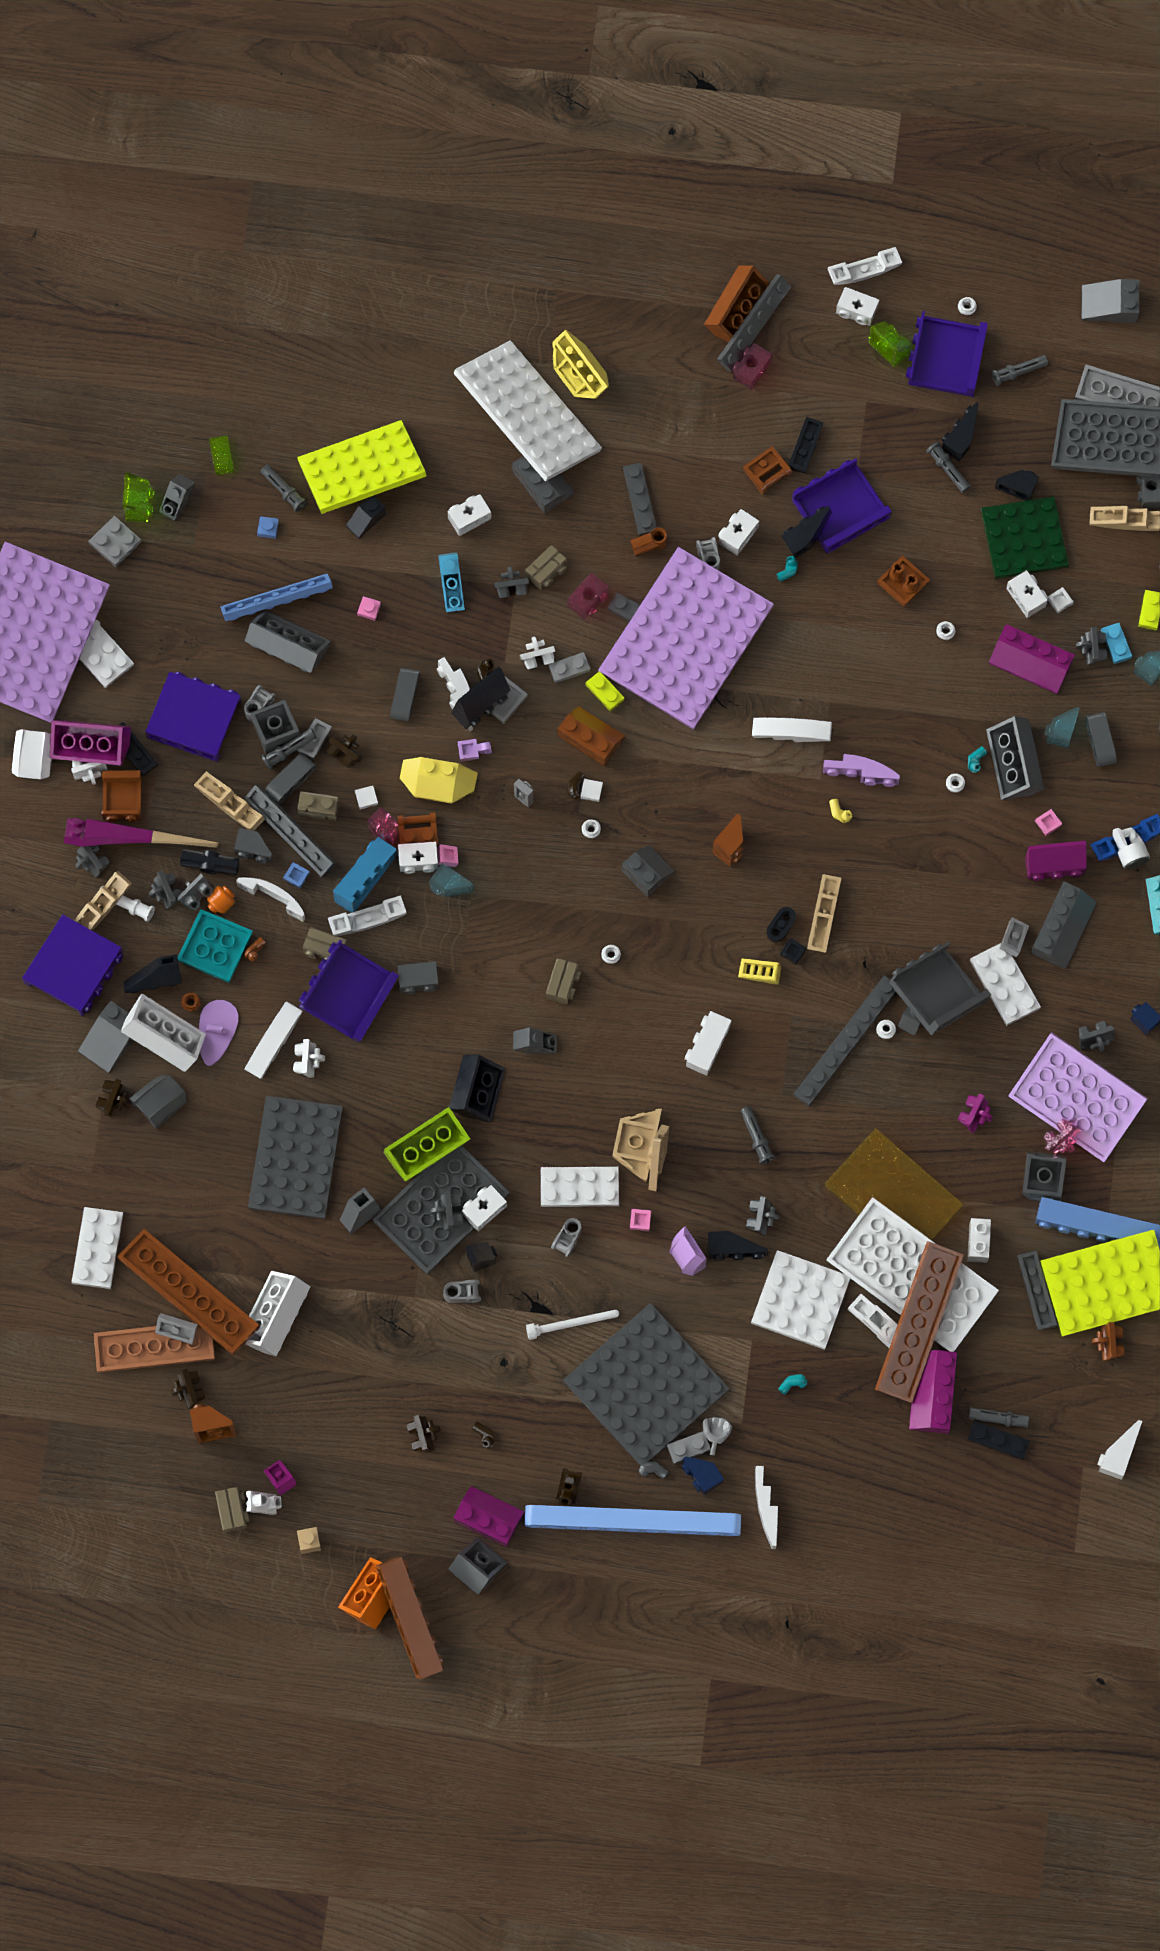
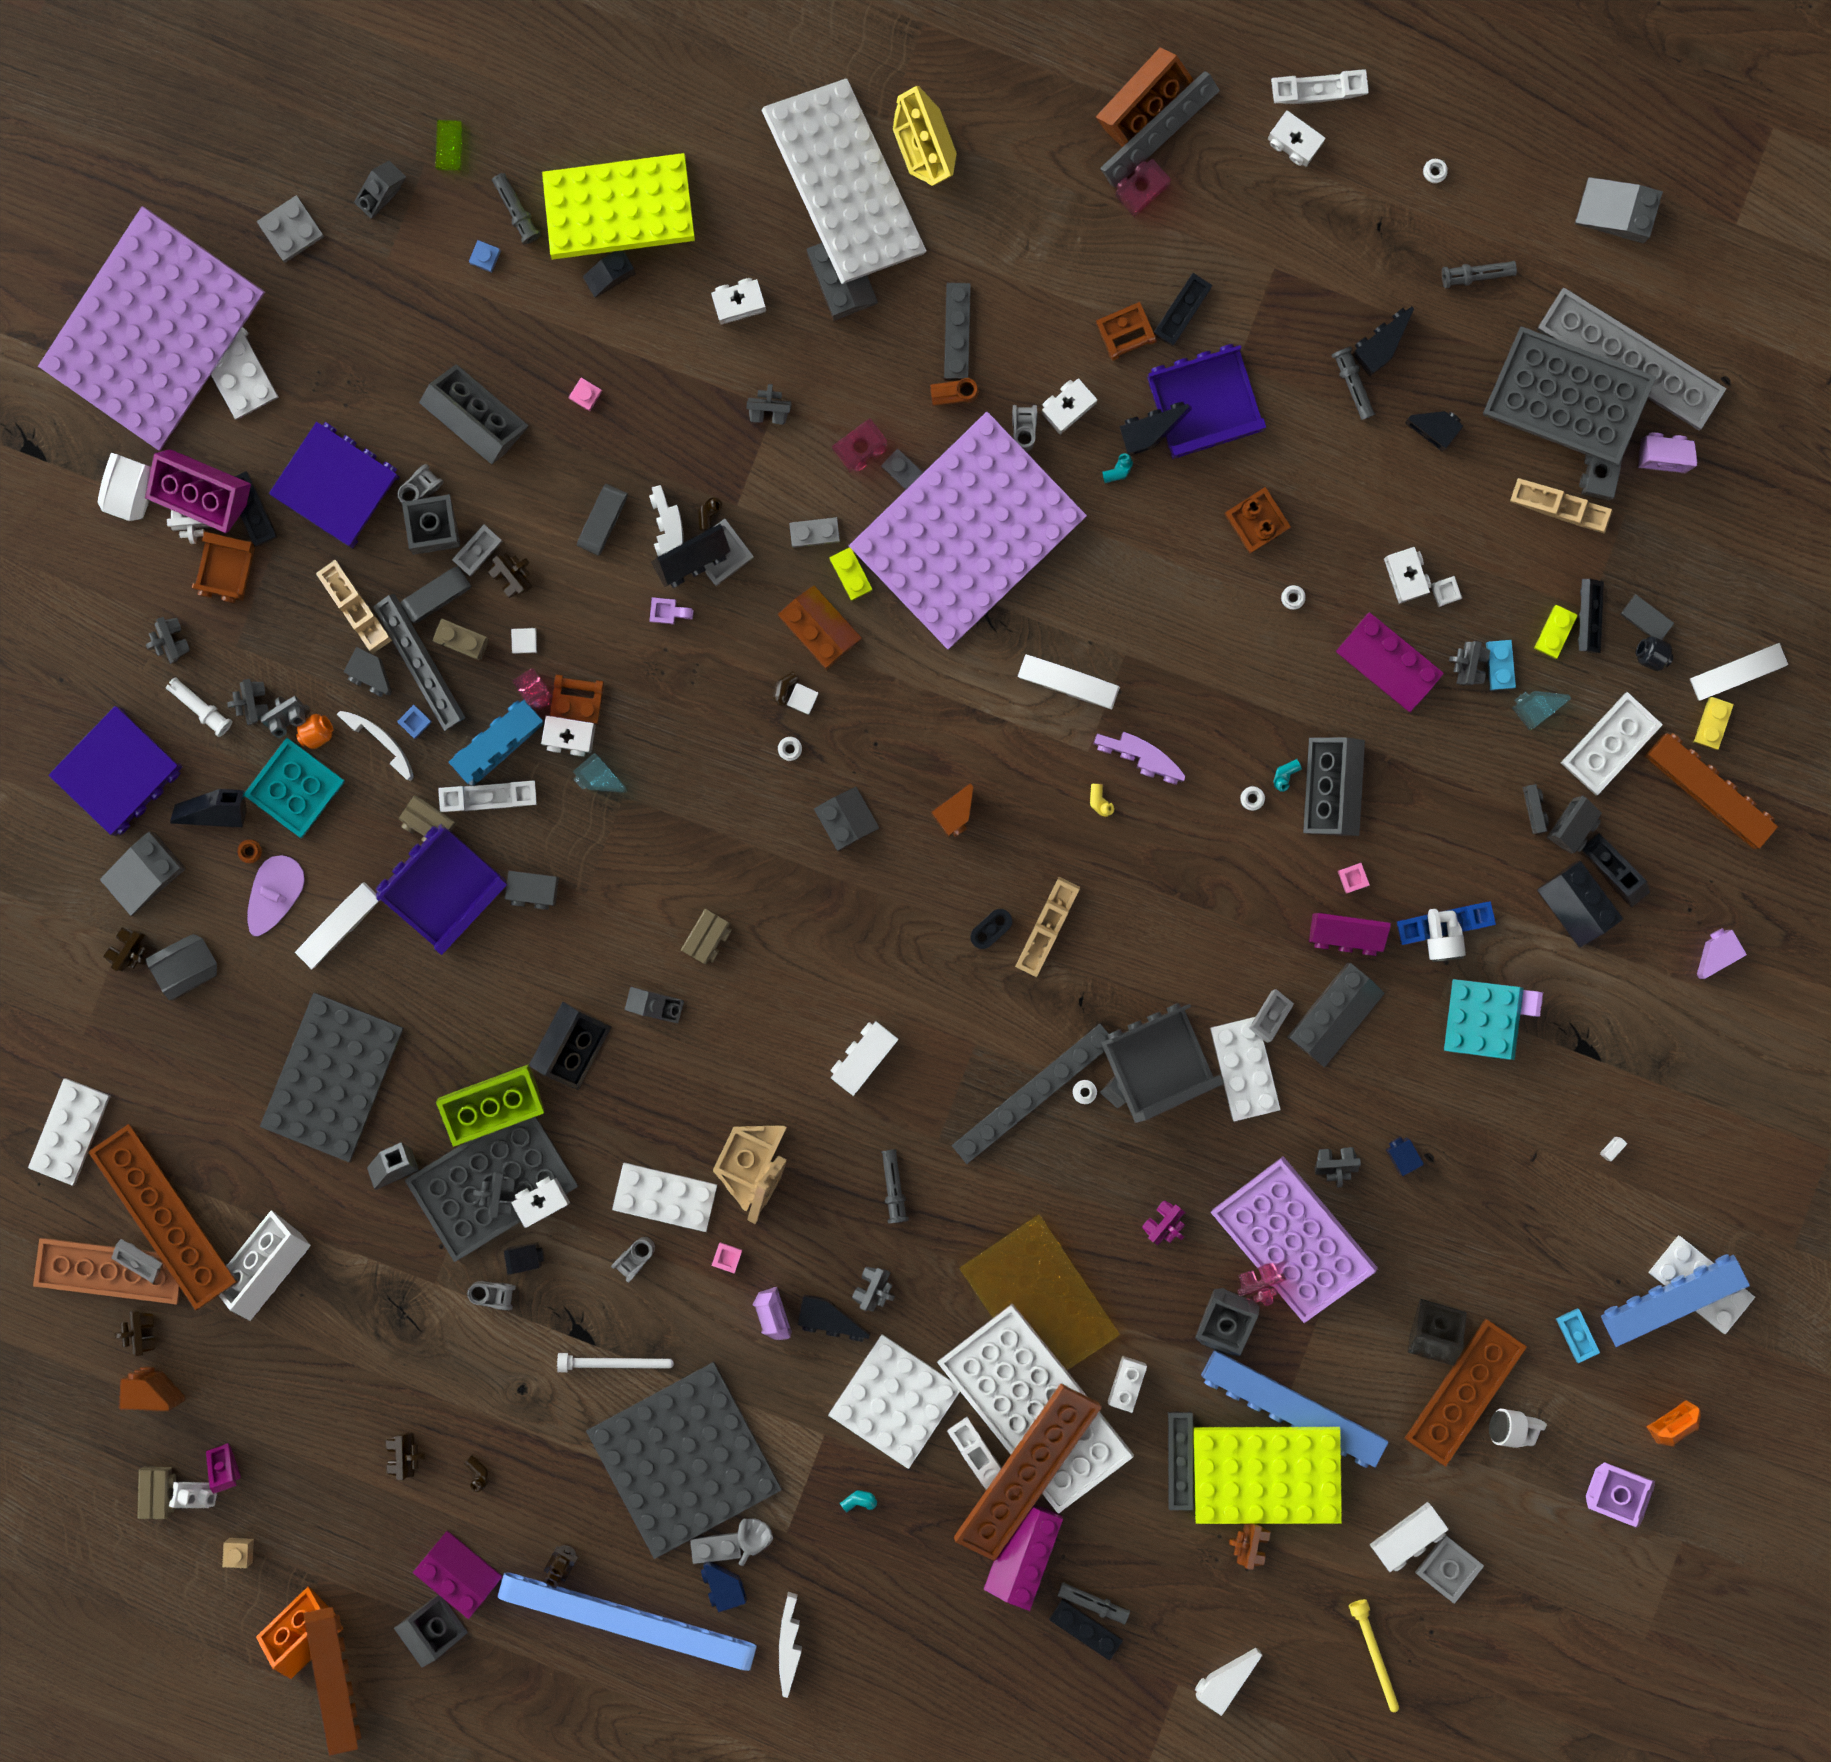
camera: 15 degrees right, 15 degrees up
magenta plate [64,818,219,848] -> none
tan slope [74,871,132,931] -> none
white slope [121,994,206,1072] -> none
clear neon green slope [123,472,153,522] -> none
black piece [180,849,240,876] -> none
medium blue plate [220,574,333,621] -> none
dark orange arm [245,937,266,961] -> none
dark grey pin [261,728,317,770] -> none
white hips [293,1039,325,1078] -> none
light yellow wedge [400,757,478,804] -> none
bright pink plate [437,844,458,867] -> none
medium azure slope [438,552,465,612] -> none
light grey plate [514,779,533,808] -> none
white hips [520,637,555,669] -> none
dark tan brick [525,545,567,590] -> none
white plate [602,945,621,964] -> none
dark grey arm [638,1461,669,1479] -> none
light yellow slope [738,959,781,984] -> none
black tile [780,938,807,965] -> none
clear neon green slope [868,321,911,367] -> none
dark purple panel [906,311,988,397] -> none
dark green plate [981,496,1069,579] -> none
clear light blue slope [1044,707,1080,748] -> none
dark grey beam [1085,712,1117,767] -> none

